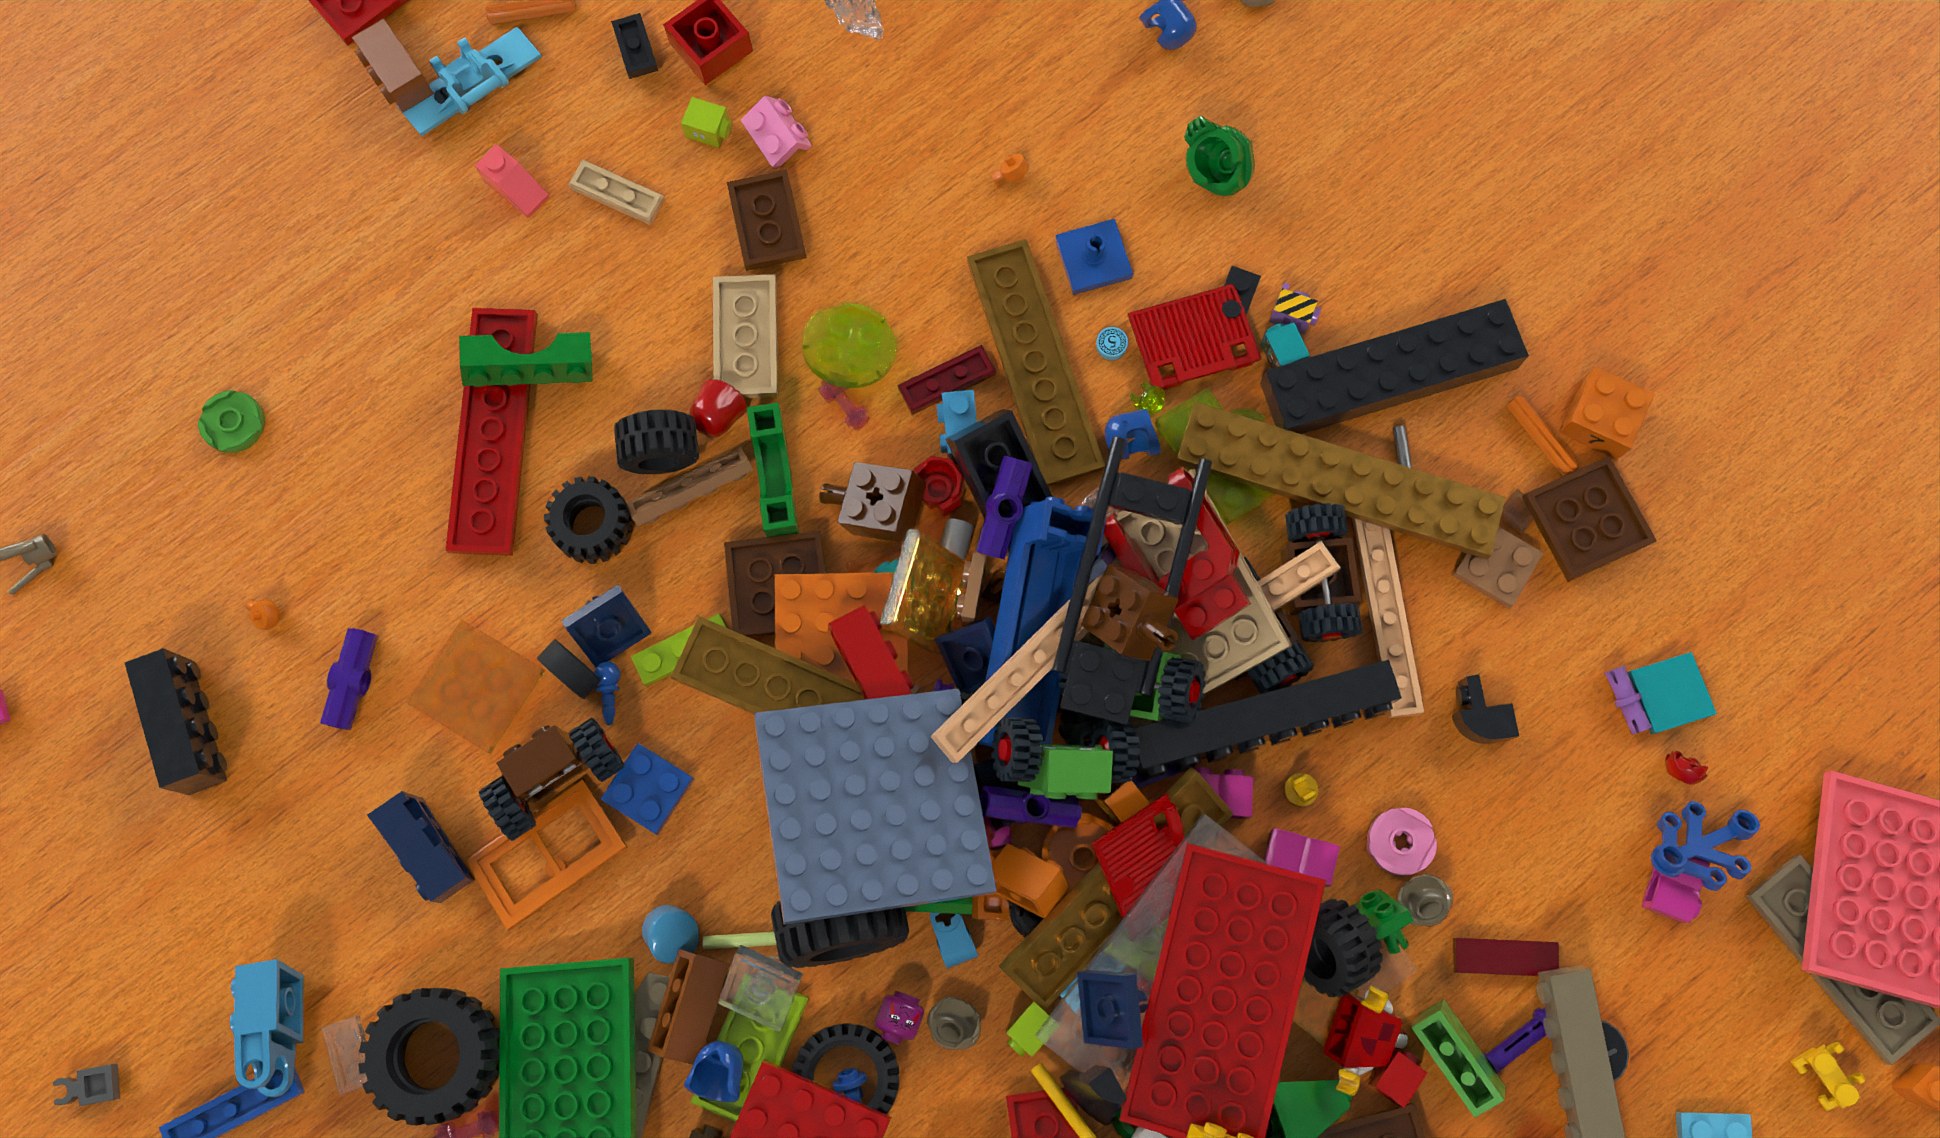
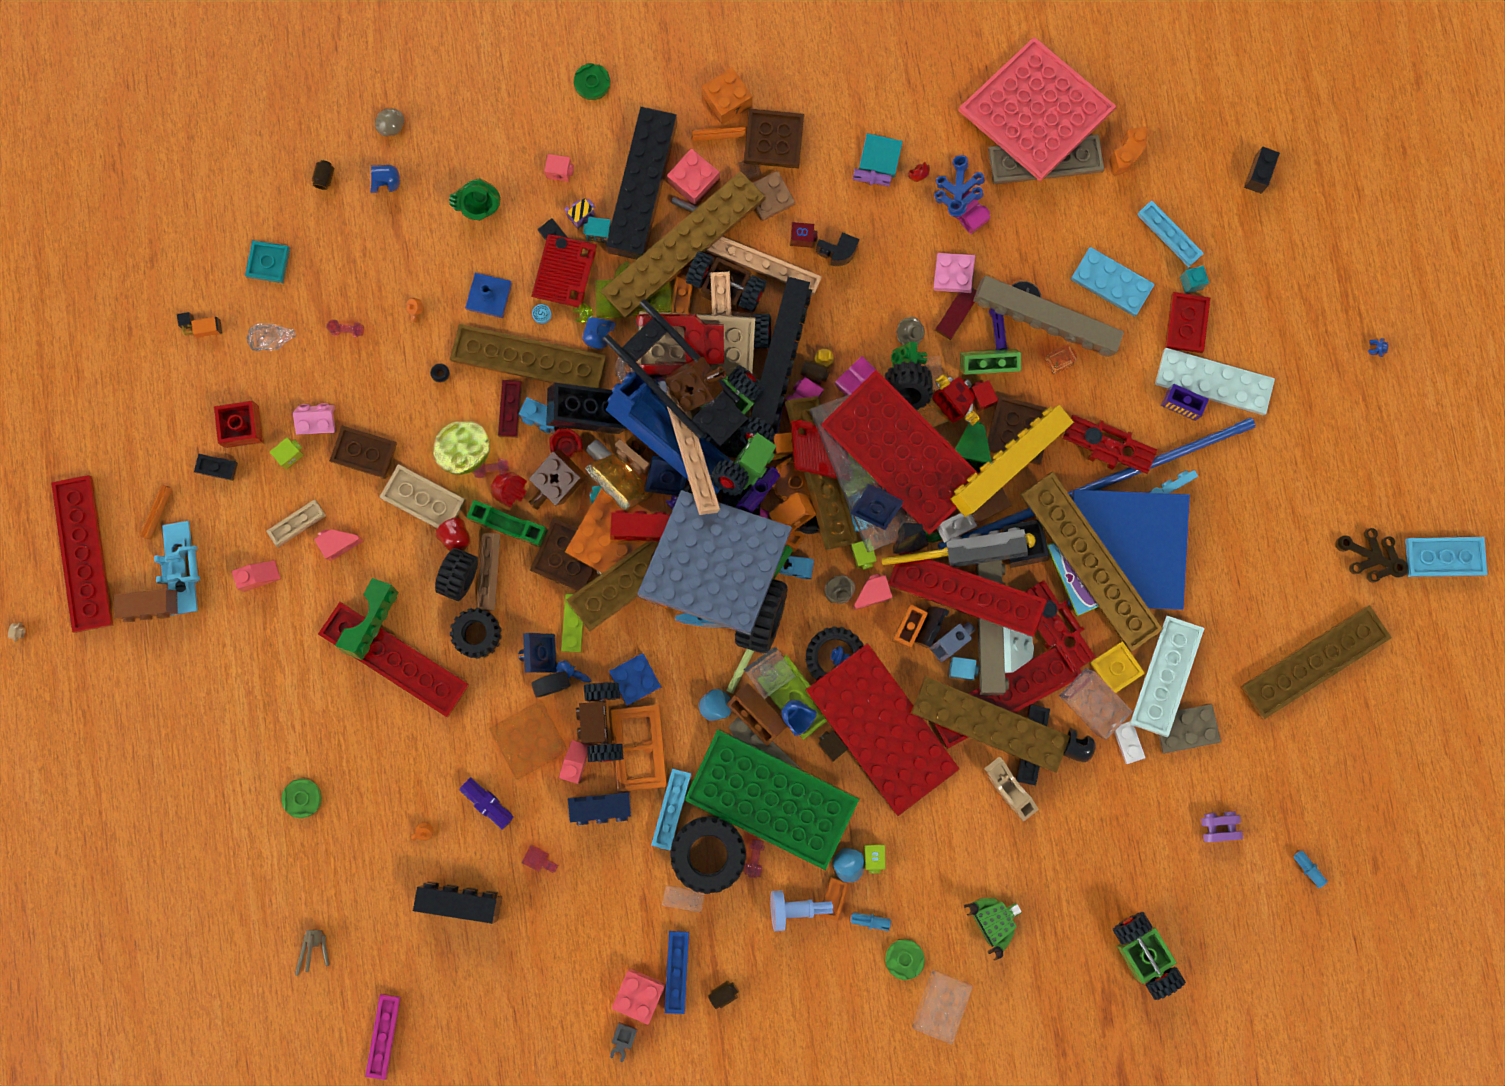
camera: 65 degrees left, 5 degrees up
dark azure brick [230,959,304,1097] -> none
magenta head [875,990,924,1045] -> none
dark purple piece [976,455,1033,560] -> none
bright pink plate [1366,808,1437,876] -> none
yellow piece [1791,1042,1866,1111] -> none
none -> coral slope [314,529,363,561]
none -> clear pink bar [326,320,364,337]
none -> black plate [430,364,450,383]
none -> red hair [490,472,527,508]
none -> clear pink plate [522,845,559,873]
none -> coral brick [545,154,574,182]
none -> coral slope [559,740,590,784]
none -> green tile [574,63,610,100]
none -> coral brick [612,968,665,1025]
none -> medium azure plate [651,768,691,850]
none -> coral brick [667,149,720,206]
none -> orange tile [670,274,693,314]
none -> dark red brick [790,222,818,248]
none -> dark brown brick [800,361,830,385]
none -> coral slope [853,574,892,610]
none -> bright pink plate [934,253,975,293]

